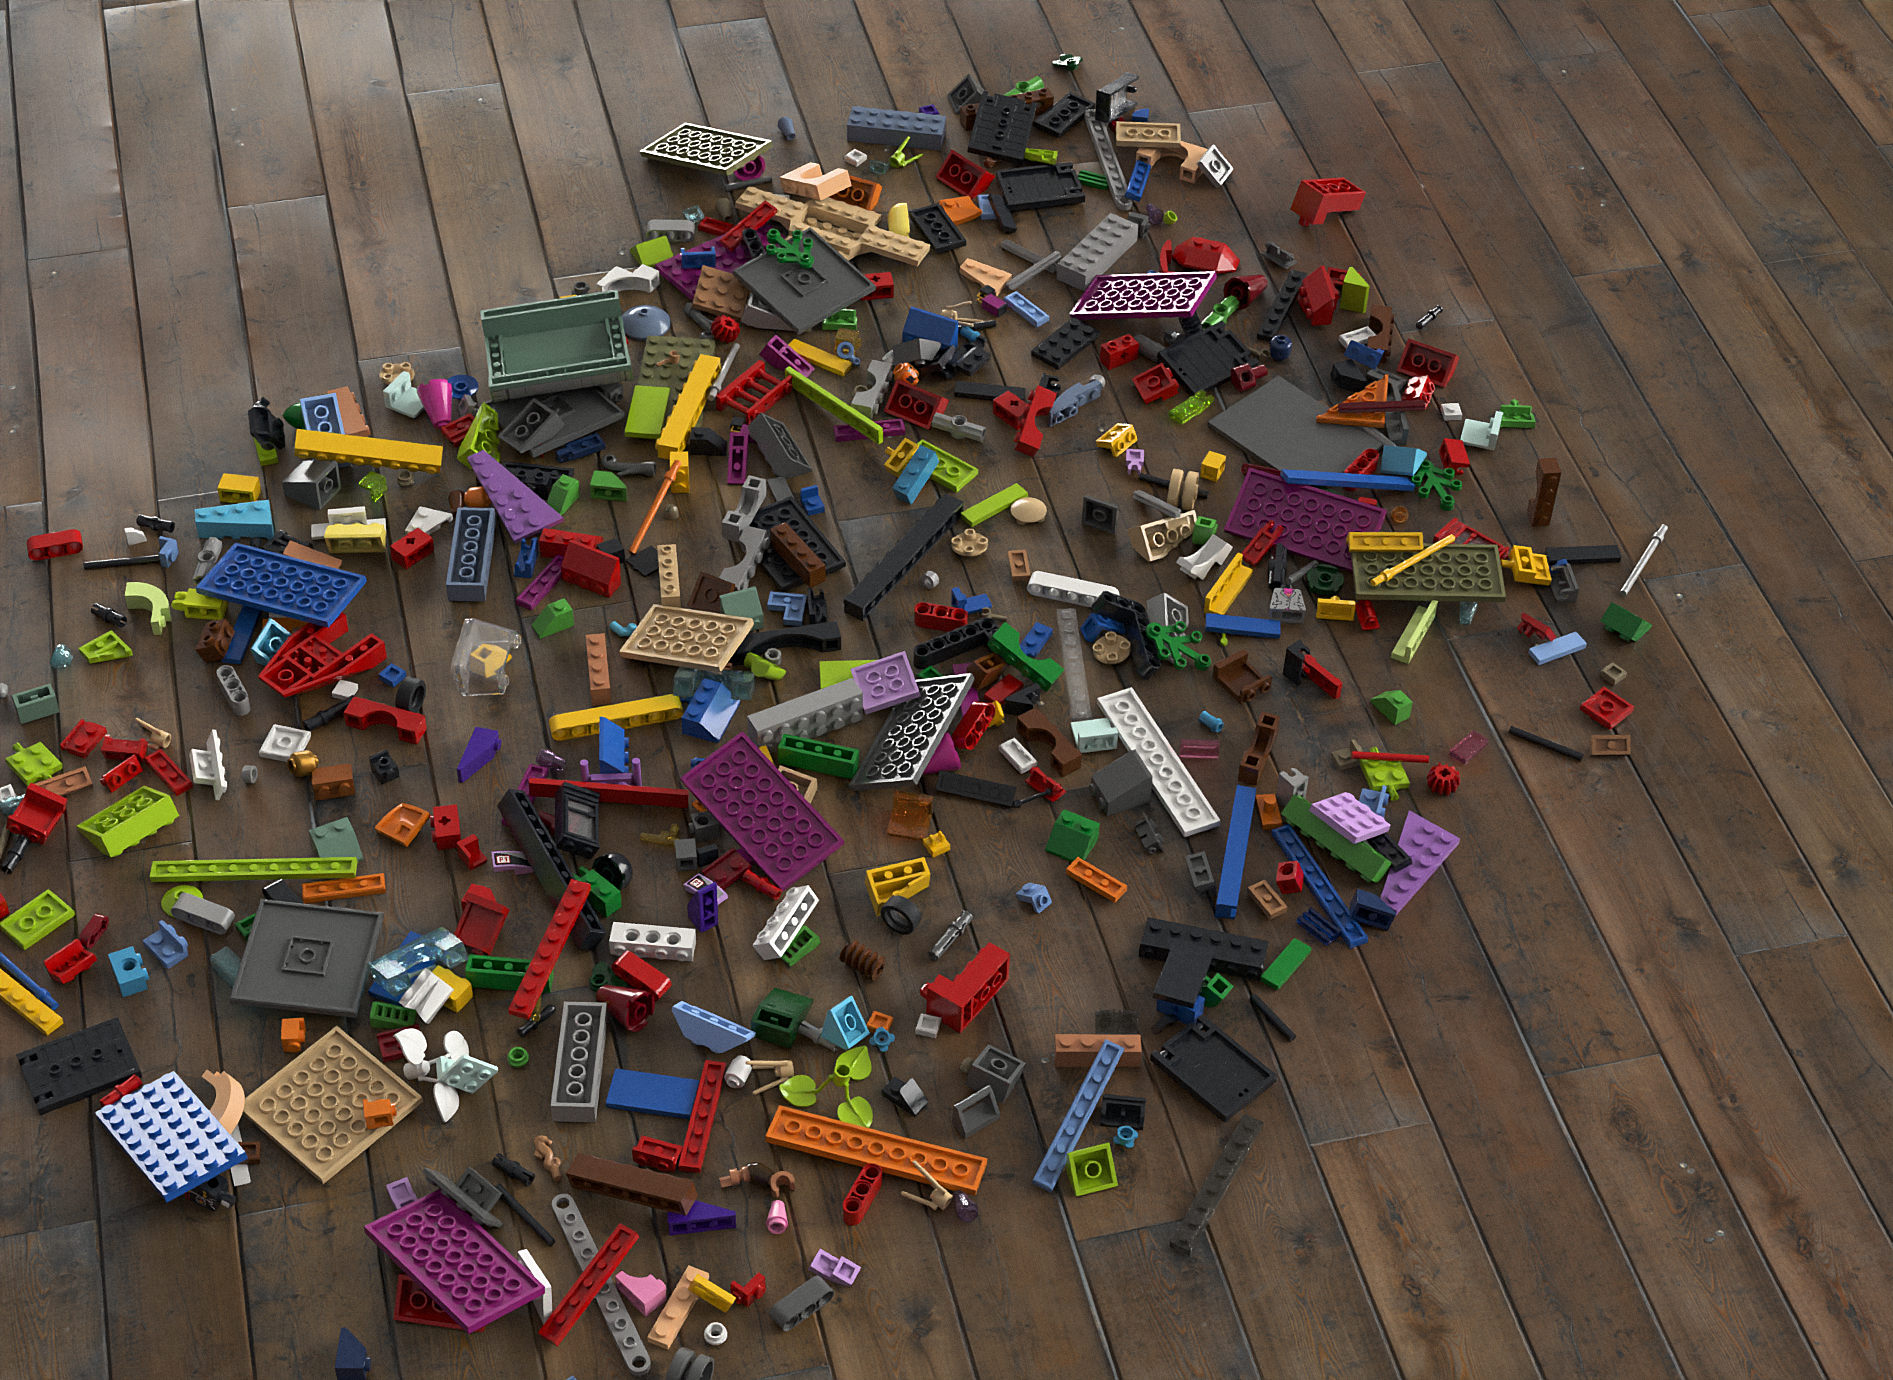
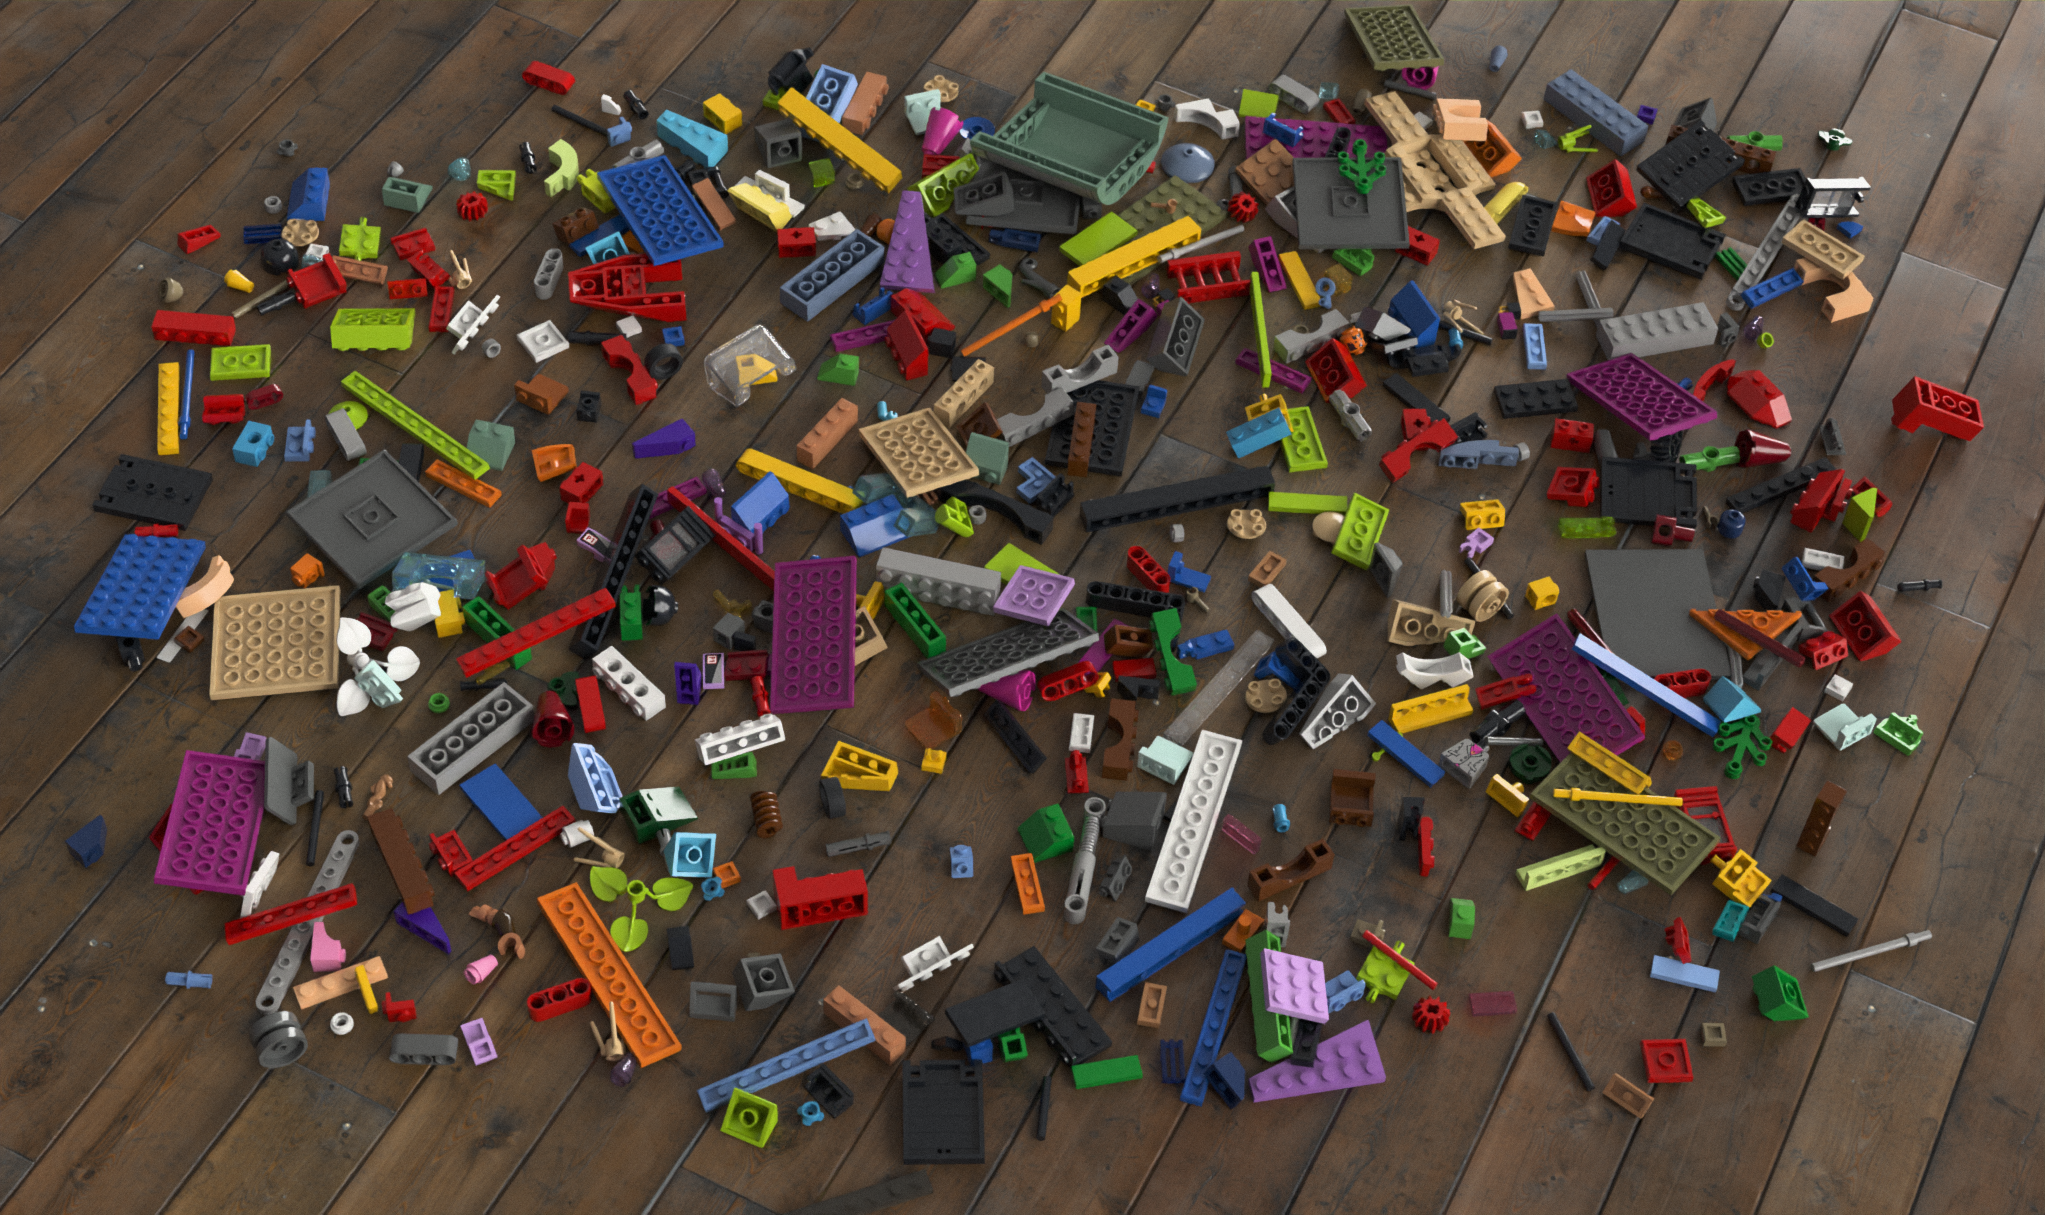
camera: 40 degrees right, 5 degrees up
pearl gold head [287,750,318,778] -> none
orange brick [363,1099,397,1130] -> none
red tile [719,200,777,252] -> none
black hinge [1014,788,1052,808] -> none
green plant [1146,621,1211,671] -> none
light grey plate [1196,144,1234,188] -> none
red brick [1276,861,1304,894] -> none
none -> red gear [456,191,488,221]
none -> white bracket [893,936,974,992]
none -> light grey piece [1064,797,1106,924]
none -> cone [1141,273,1160,299]
none -> lime tile [1331,492,1389,570]
none -> red bar [1587,856,1620,890]
none -> teal plate [1712,900,1749,942]

